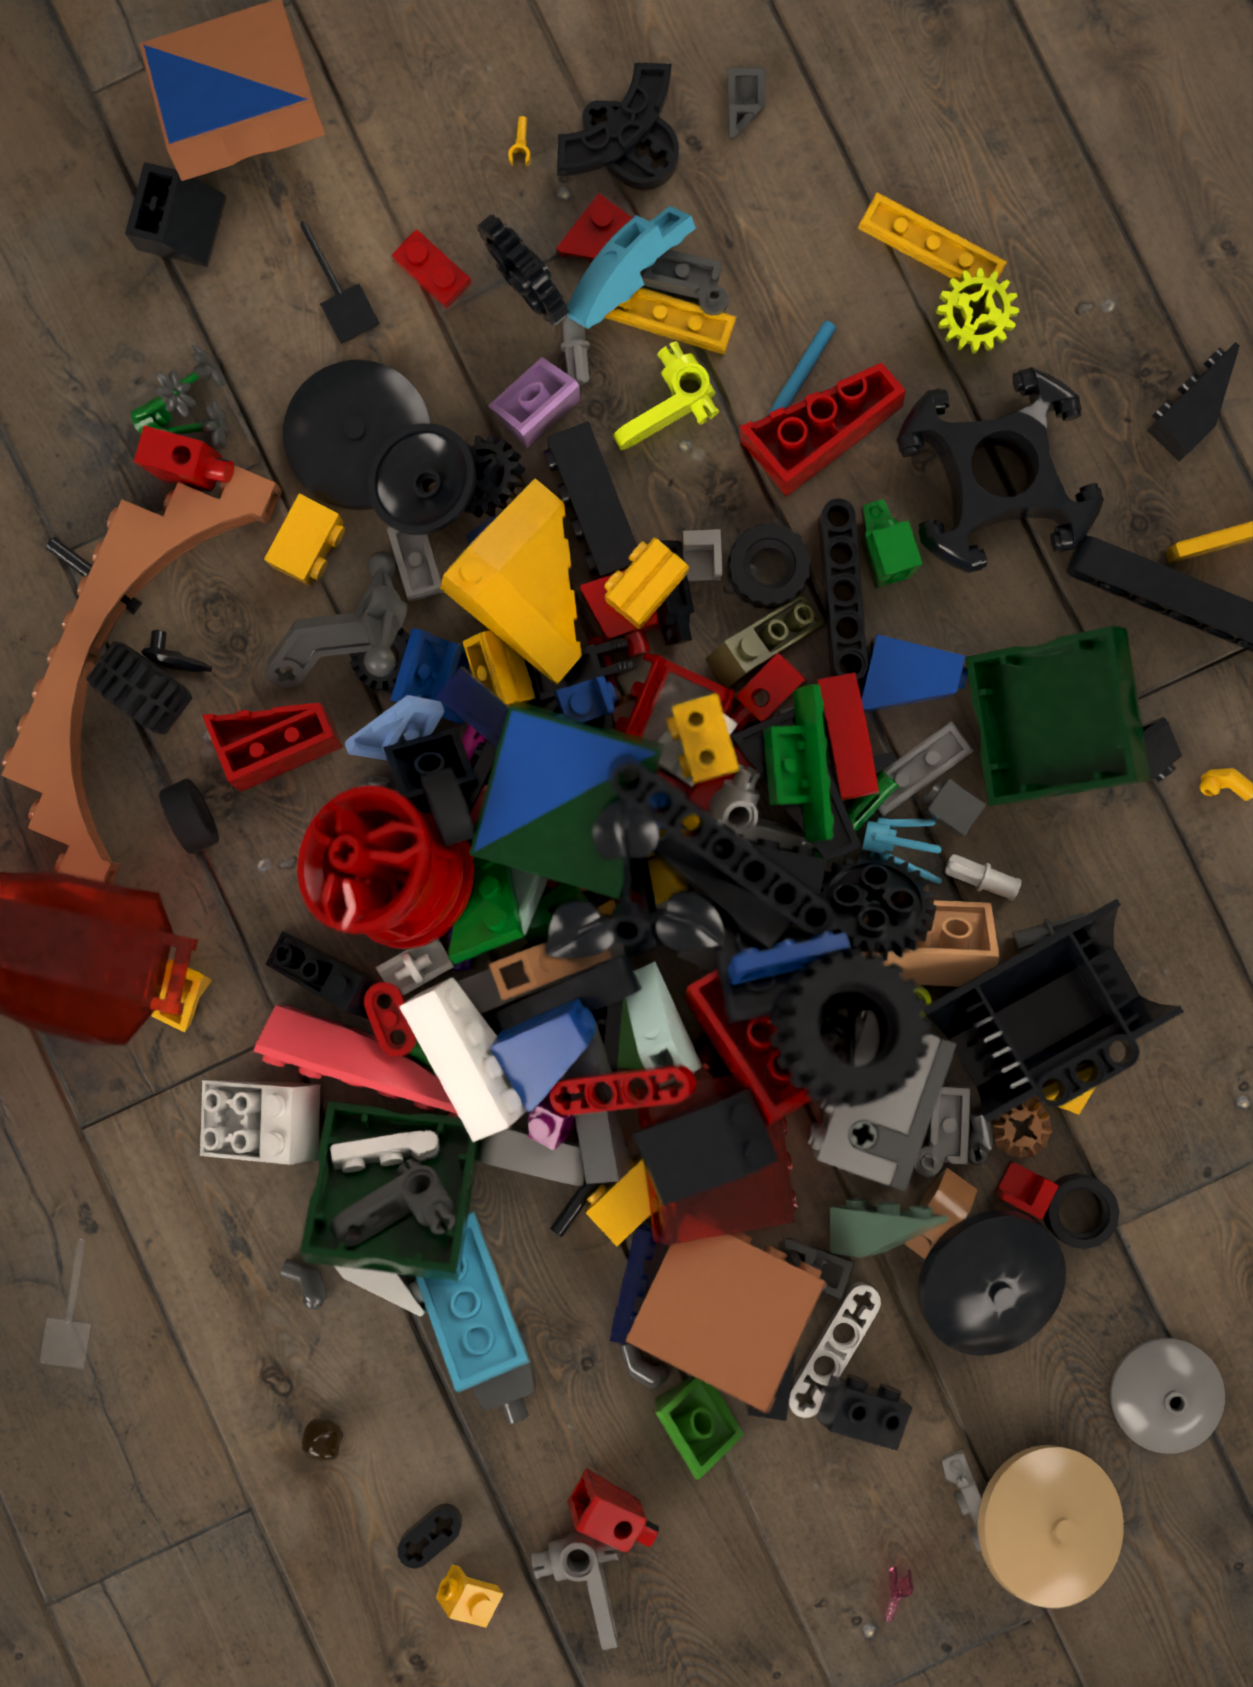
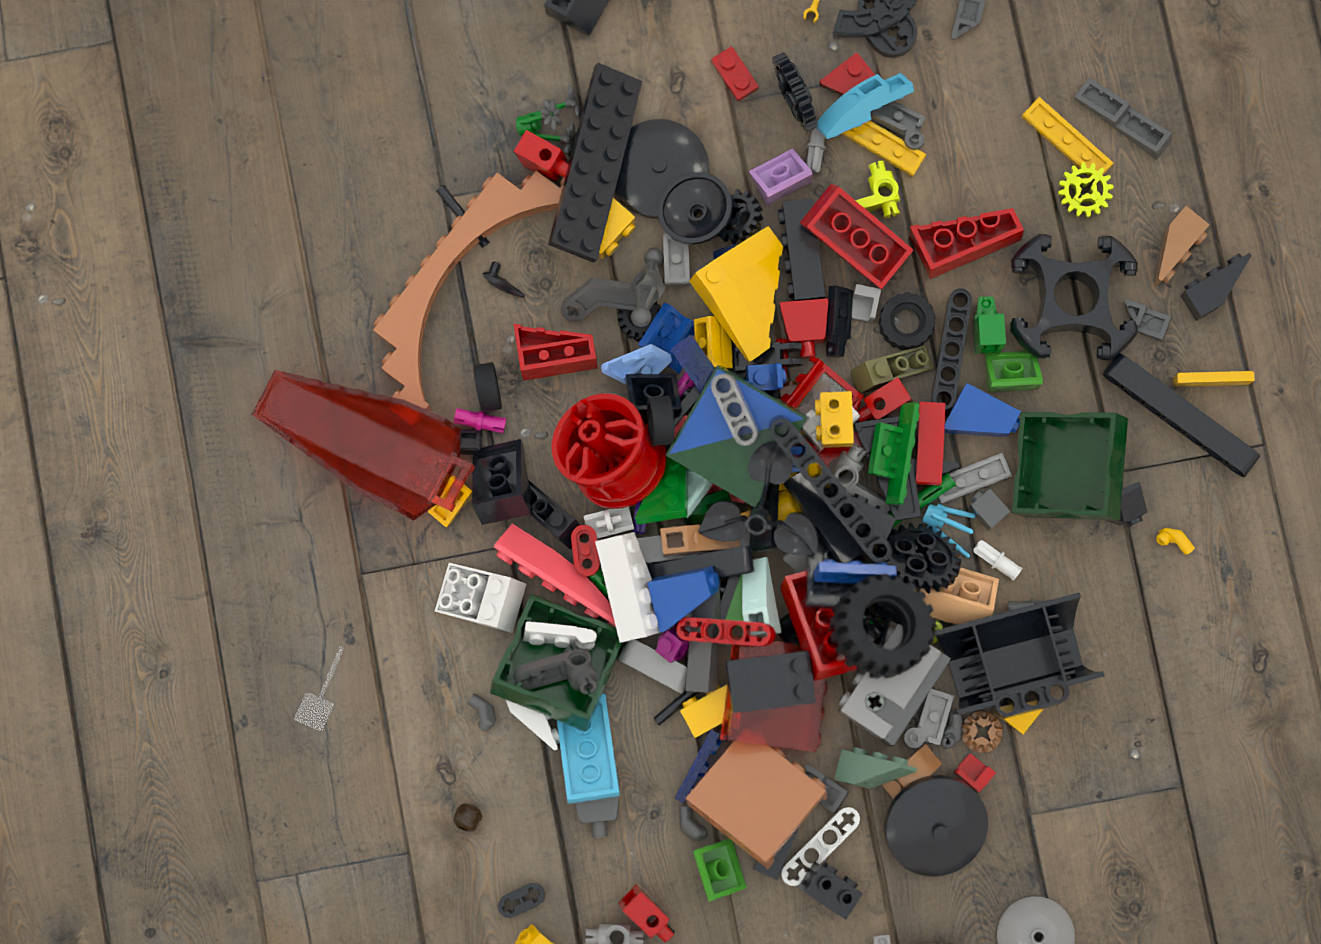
camera: 15 degrees right, 5 degrees down
black tyre [86,641,193,735] -> none
black piece [300,221,380,344] -> none
yellow brick [604,537,689,630] -> none
dark azure bar [767,320,837,416] -> none
black tyre [1043,1173,1120,1249] -> none
none -> dark pink pin [454,408,506,434]
none -> black tile [455,429,483,455]
none -> black slope [472,439,531,525]
none -> black plate [548,62,642,263]
none -> light grey beam [711,374,759,445]
none -> red brick [800,183,913,289]
none -> bright green slope [985,351,1043,392]
none -> dark grey slope [1074,78,1172,160]
none -> dark grey slope [1125,299,1172,342]
none -> medium nougat slope [1154,206,1209,286]

